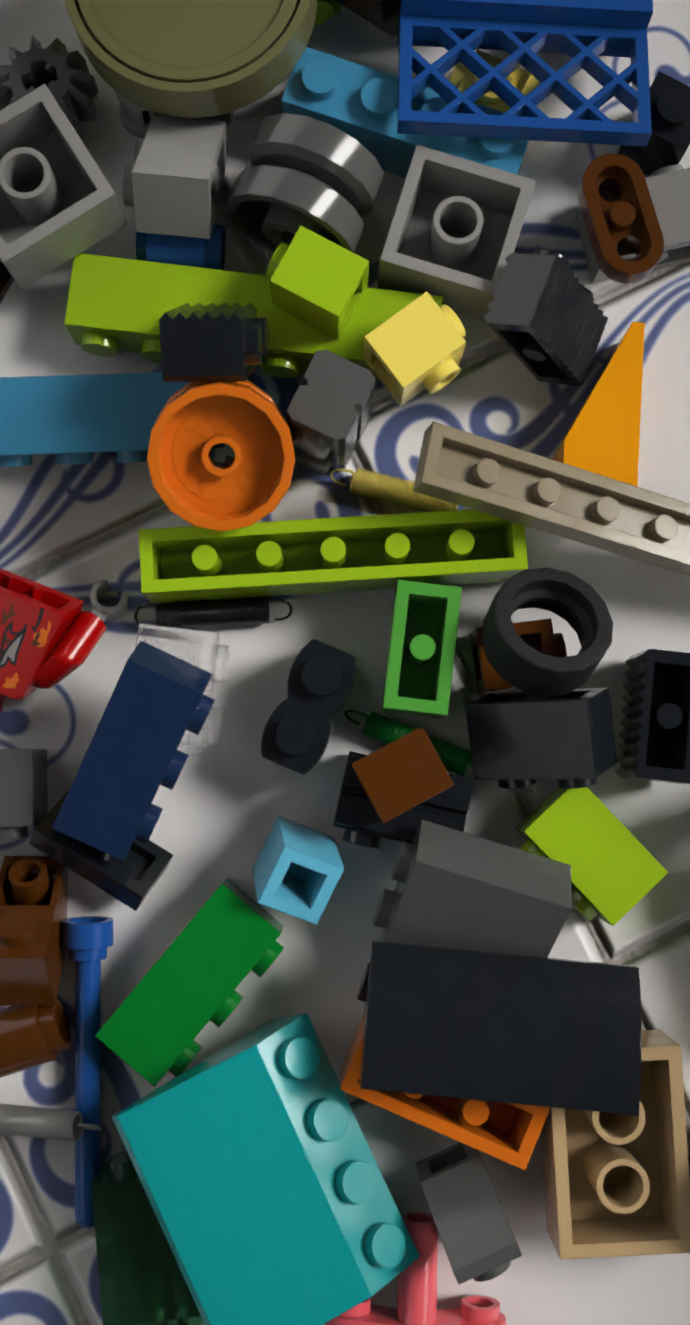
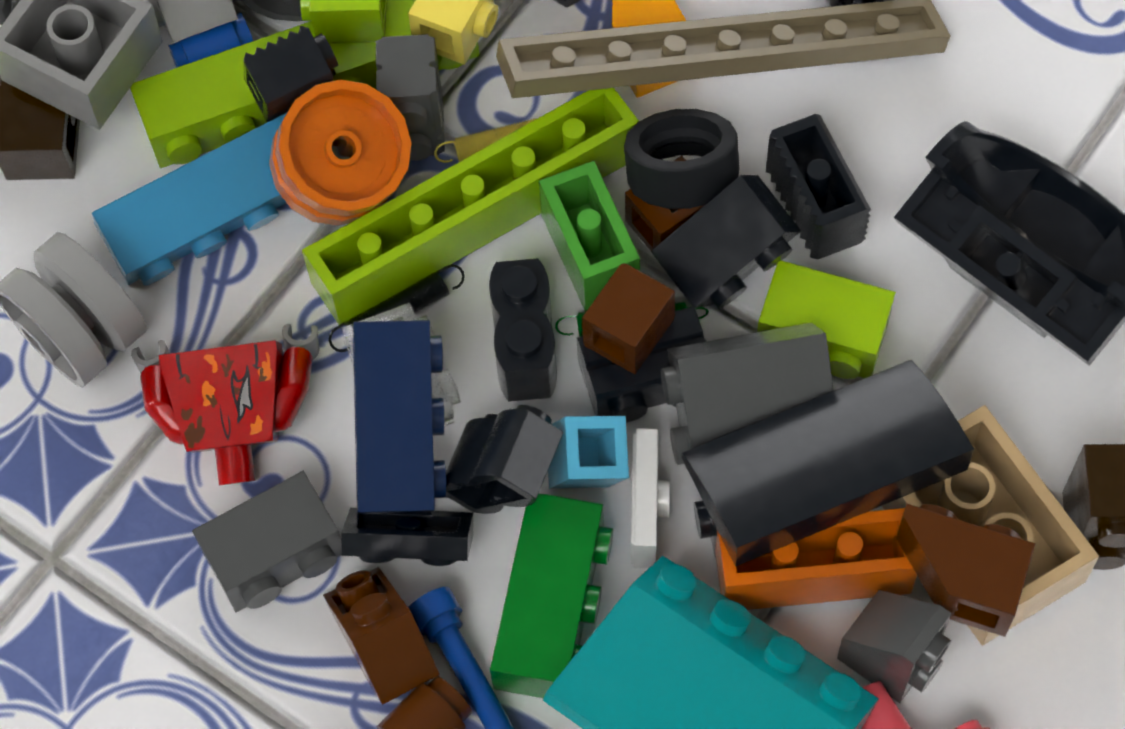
camera: 20 degrees left, 20 degrees down
none -> black brick [446,405,563,514]
none -> white plate [631,429,670,568]
none -> reddish brown slope [896,503,1036,637]

